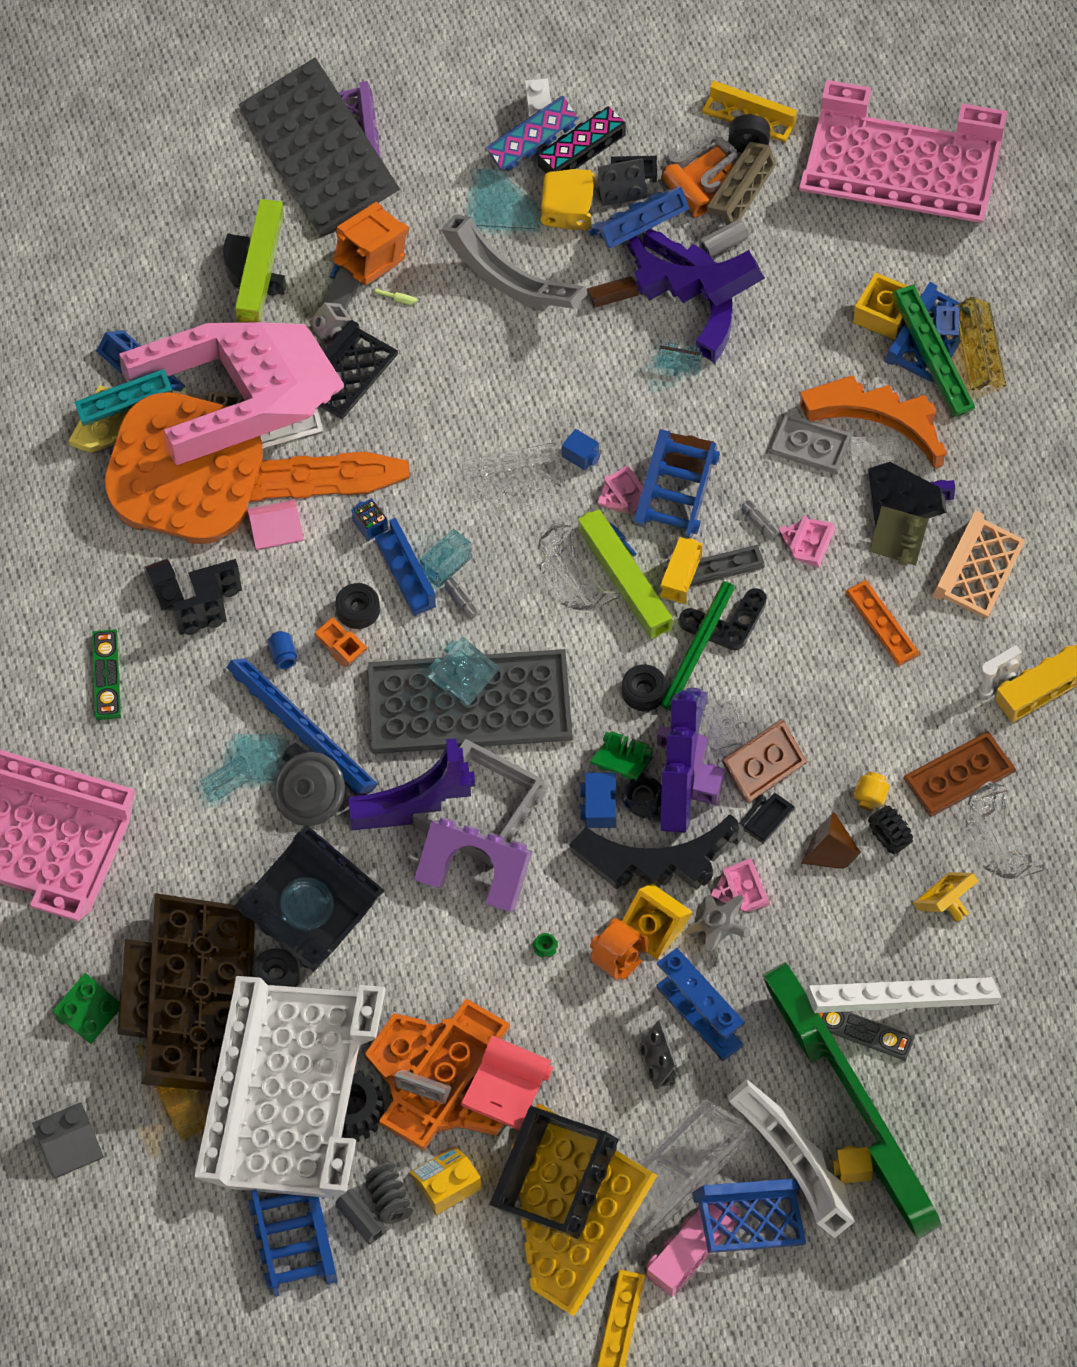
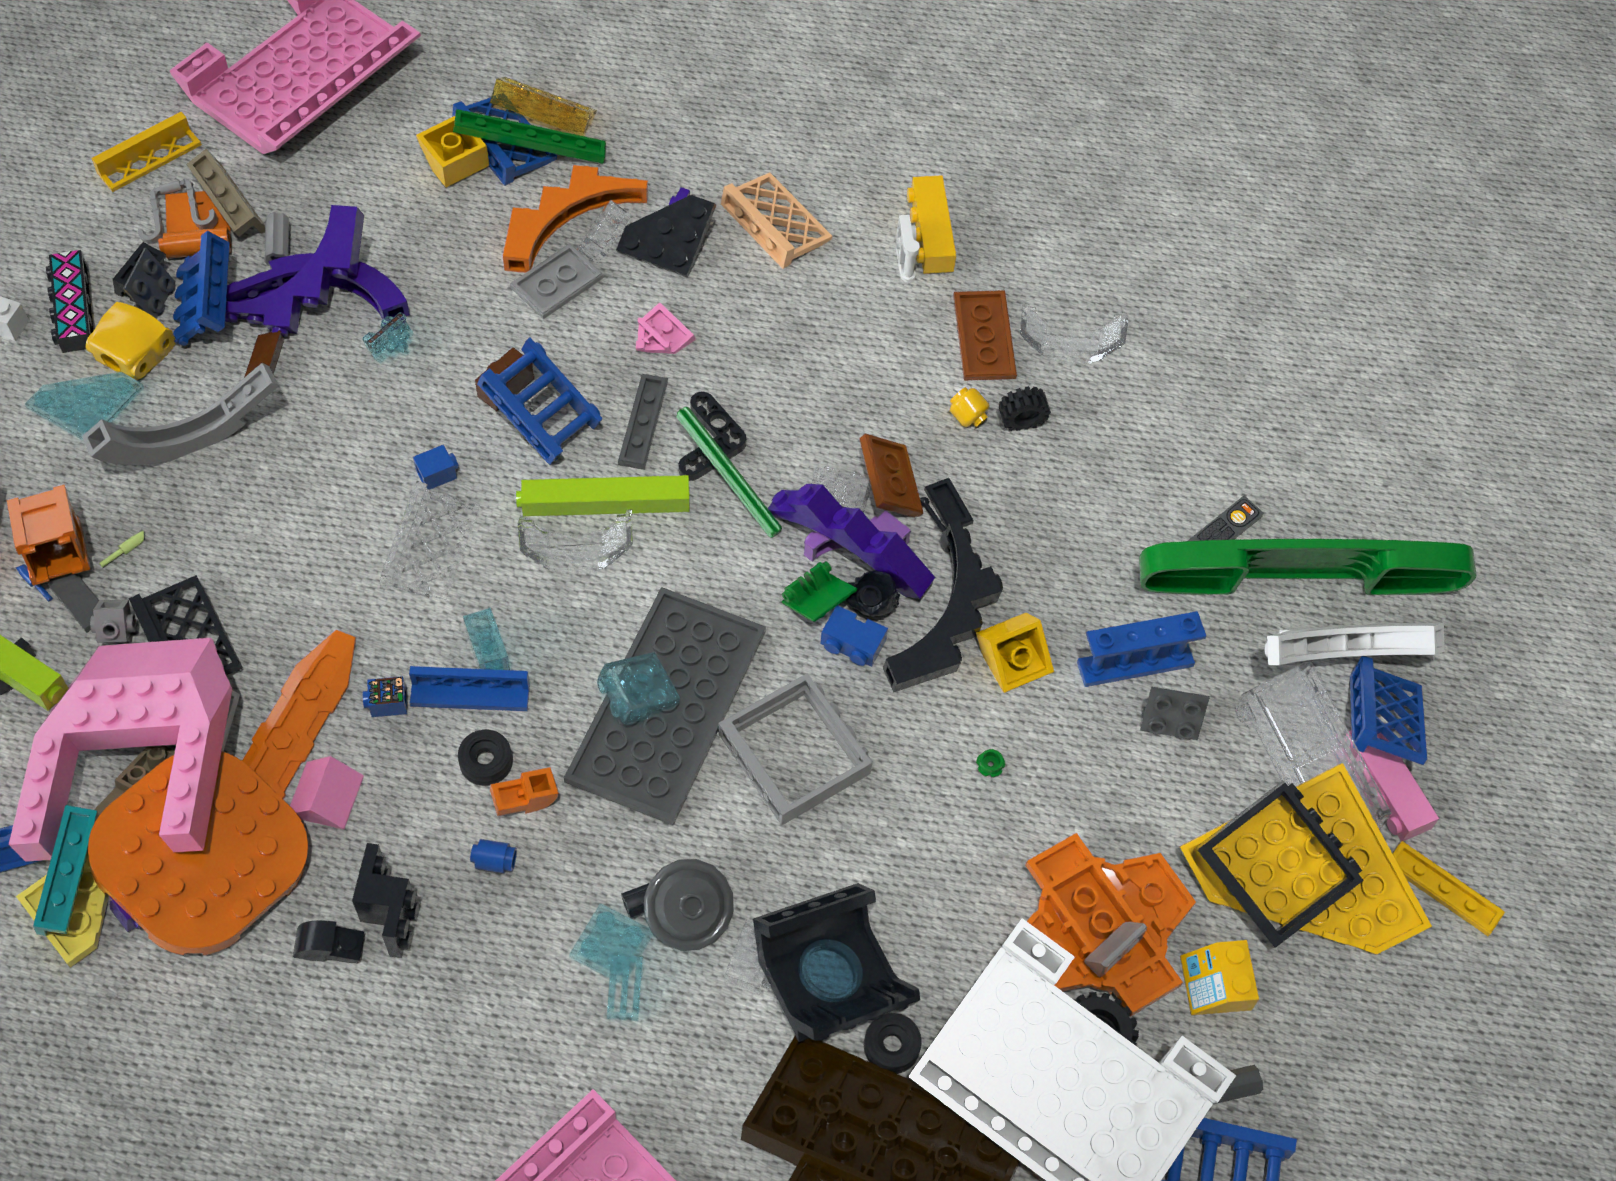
camera: 70 degrees left, 0 degrees up
tile [92,629,121,721] -> none
blue plate [226,658,378,794] -> none
dark purple arch [348,738,476,830] -> none
dark grey piece [365,1162,413,1223] -> none
medium lavender arch [414,817,533,912] -> none
light grey axle [444,577,479,619] -> none
coral door [461,1036,554,1130] -> none
brick [485,96,578,171] -> none
orange brick [590,918,649,981] -> none
bright pink slope [598,465,654,514] -> none
black tyre [622,664,667,711] -> none
yellow window [660,537,703,605] -> none
light grey animal [686,895,750,952] -> none
bright pink slope [711,858,771,912] -> none
black tyre [728,114,770,153] -> none
light grey axle [742,500,779,540] -> none
reddish brown slope [801,813,861,869] -> none
white plate [806,977,1002,1013] -> none
yellow brick [832,1146,873,1184] -> none
orange tile [845,580,919,666] -> none
olive hinge [869,506,929,566] -> none
yellow tile [913,872,978,922] -> none
blue bracket [931,302,960,336] -> none

